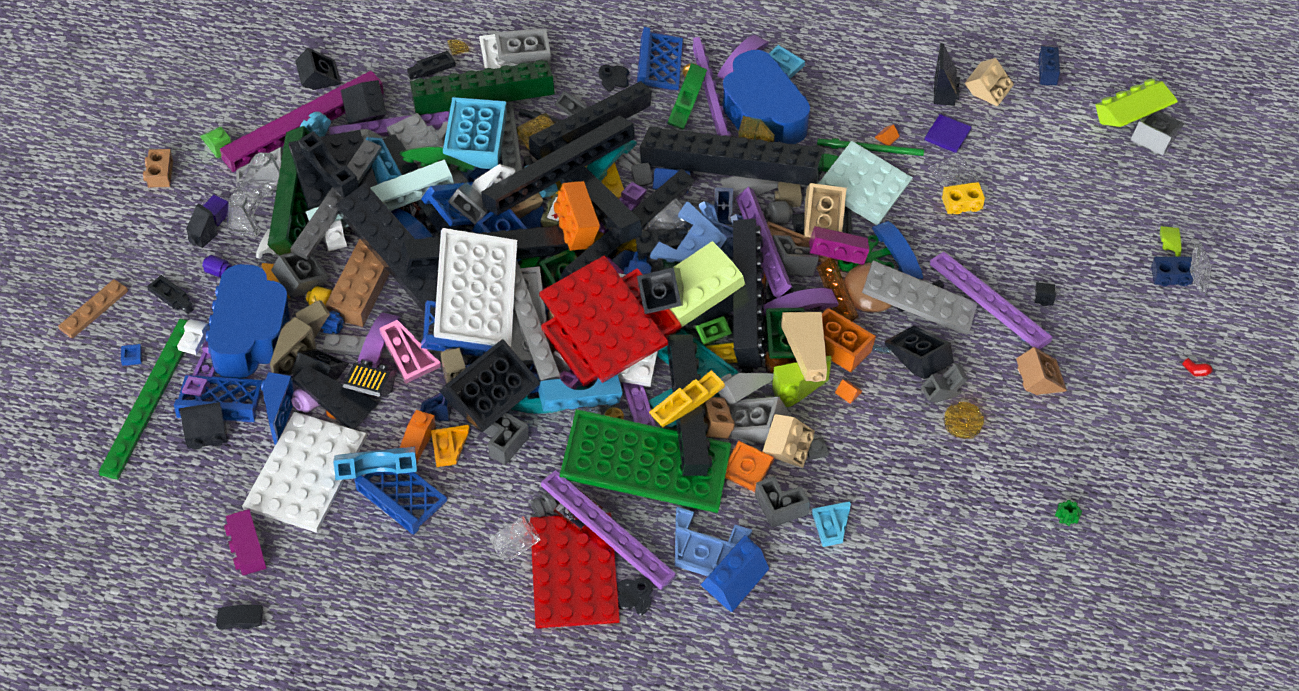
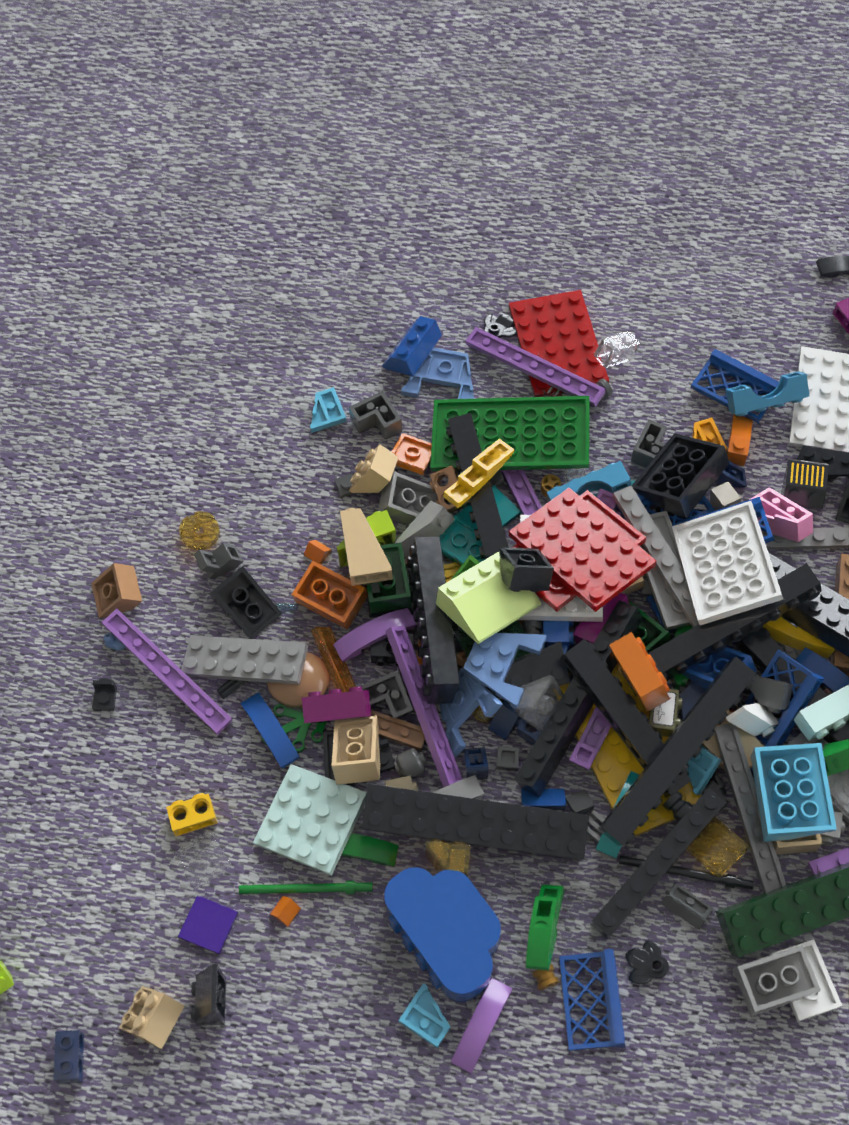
camera: 175 degrees right, 10 degrees up
medium lavender slope [358,312,400,365] -> none
medium lavender plate [693,37,731,137] -> none
green gear [1055,500,1082,526] -> none

